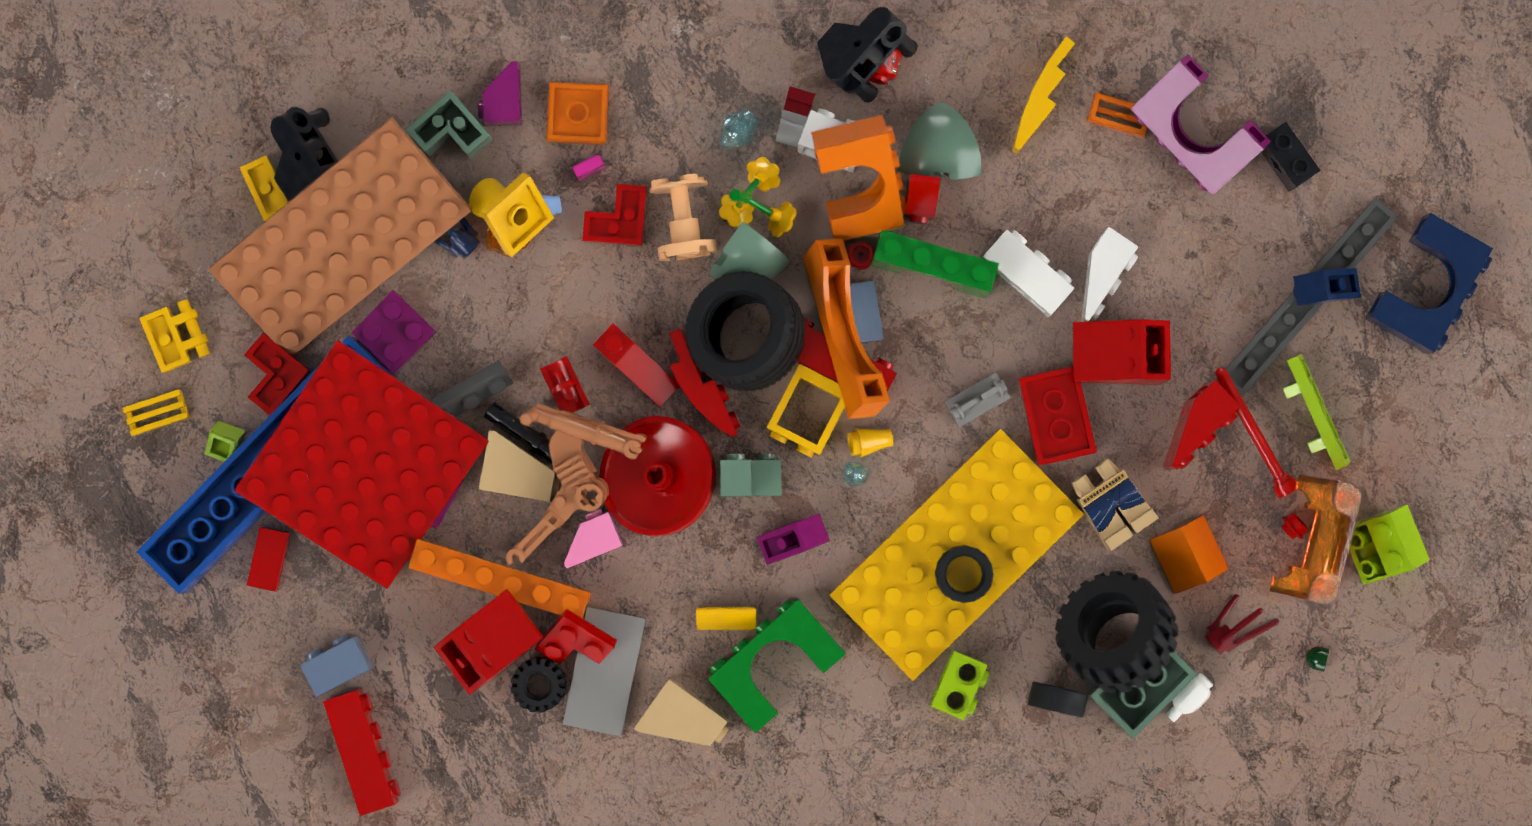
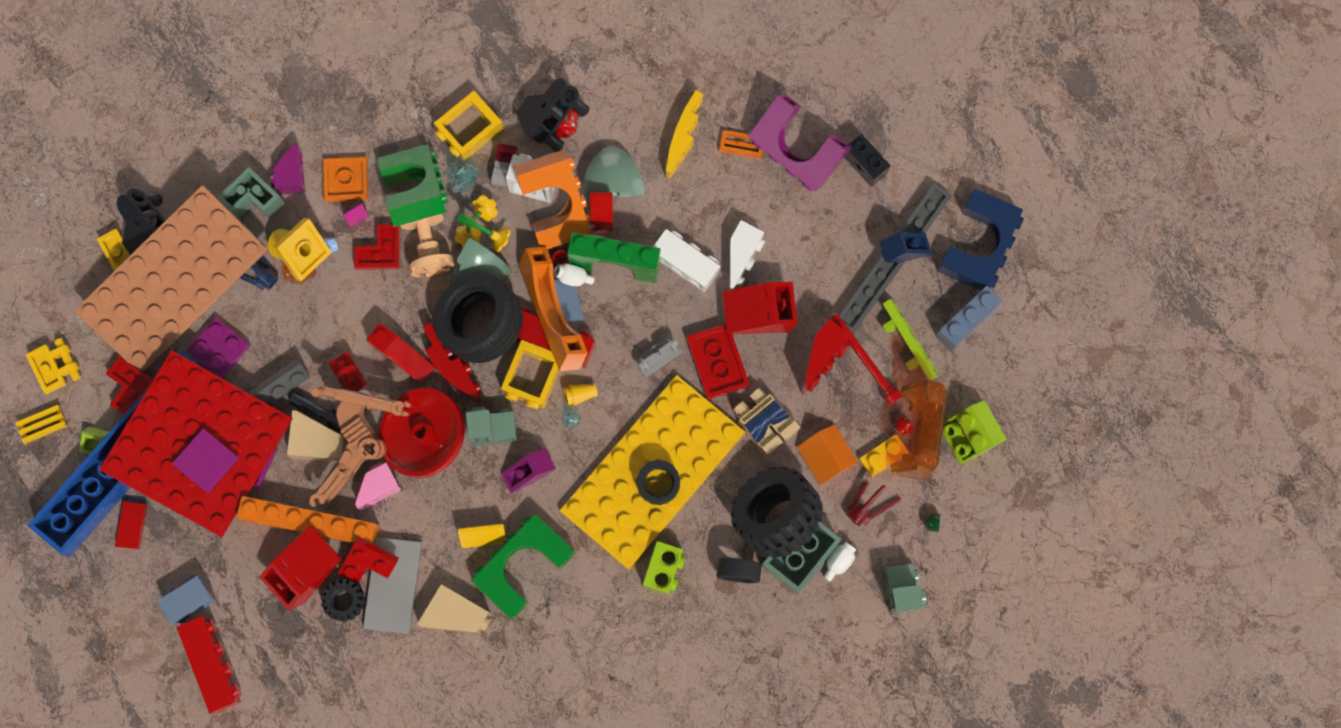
camera: 10 degrees left, 10 degrees down
none -> magenta tile [172,428,239,493]
none -> green arch [377,144,448,227]
none -> yellow window [434,91,504,161]
none -> white plant [554,263,595,286]
none -> yellow plate [859,434,909,478]
none -> sand green brick [883,564,927,615]
none -> sand blue brick [936,286,1003,352]

